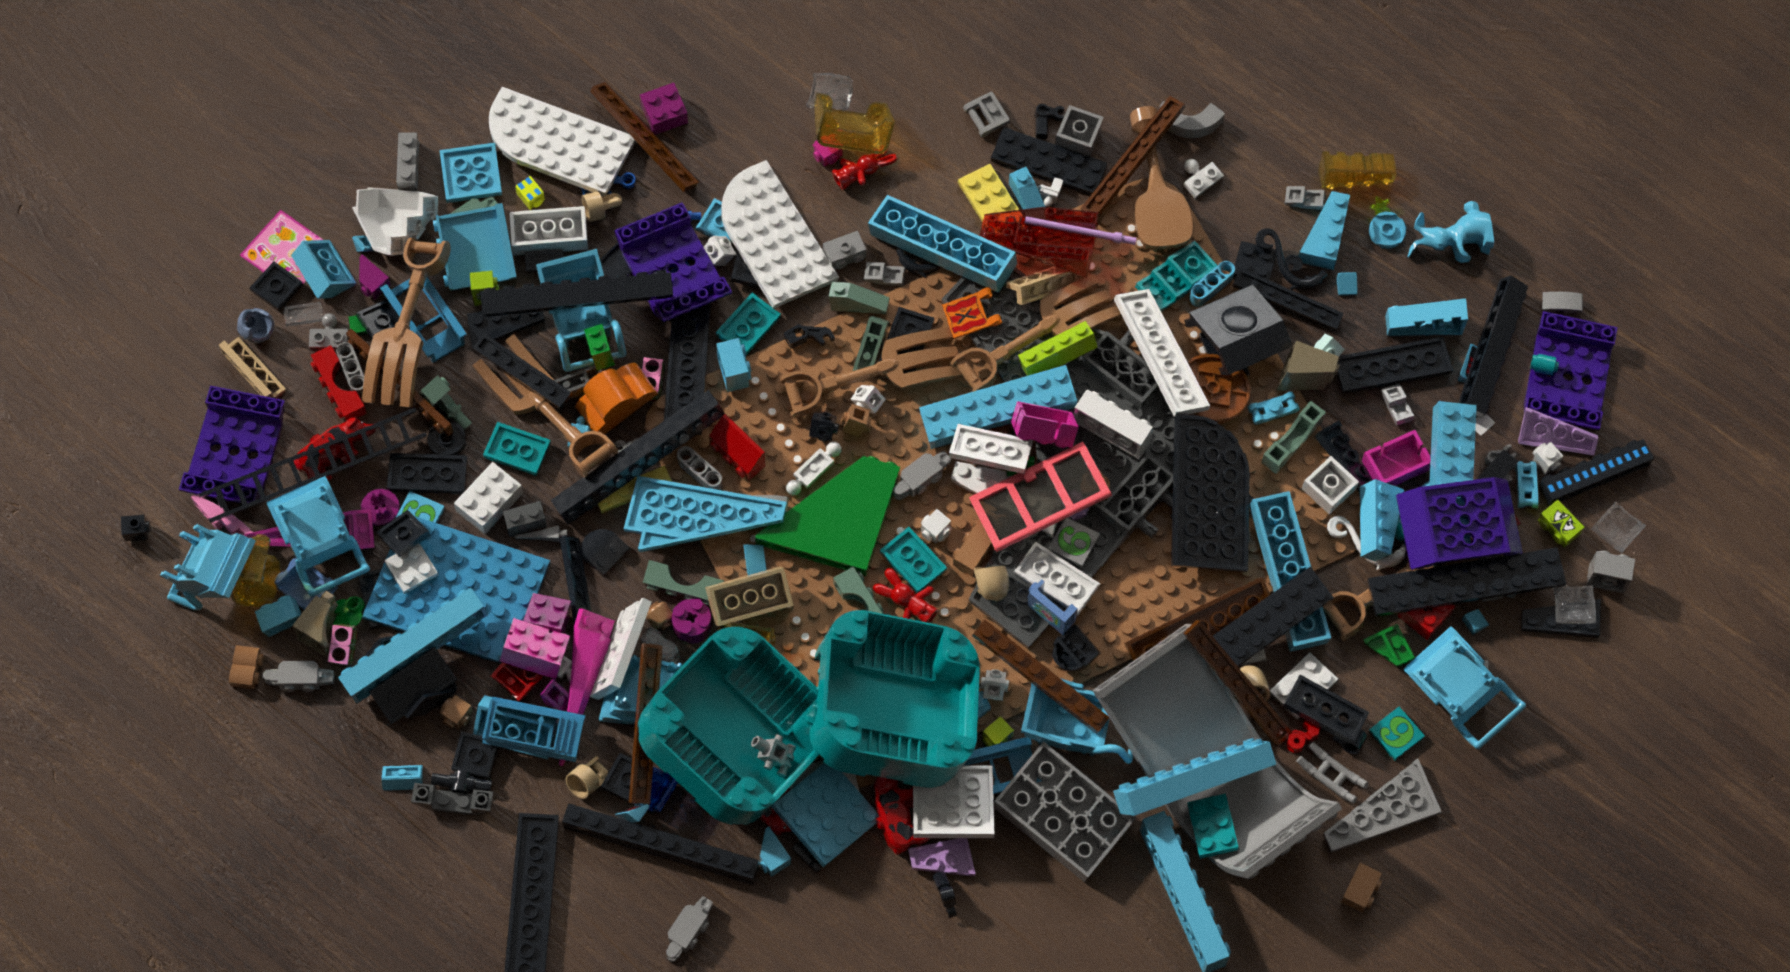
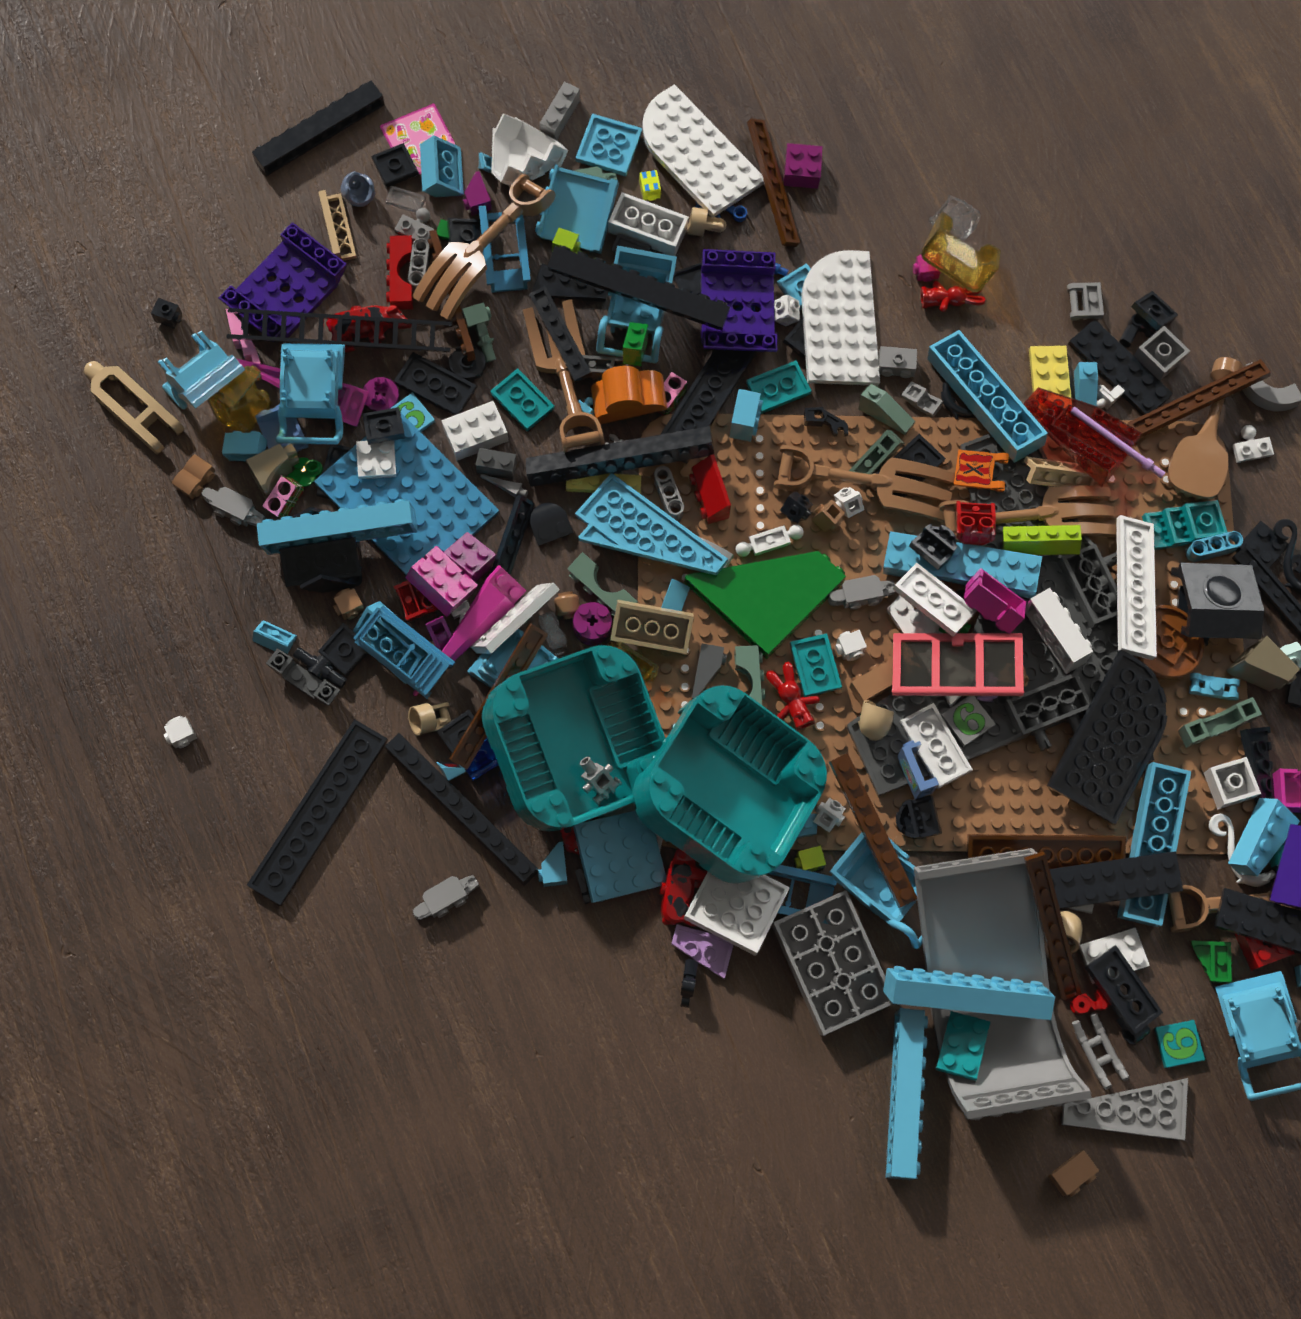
camera: 25 degrees right, 5 degrees up
none -> tan piece [84,361,185,455]
none -> white brick [164,716,197,748]
none -> black brick [252,80,385,176]
none -> dark grey slope [691,643,727,700]
none -> black slope [909,524,957,570]
none -> red slope [956,501,996,545]
none -> black plate [1131,291,1178,331]

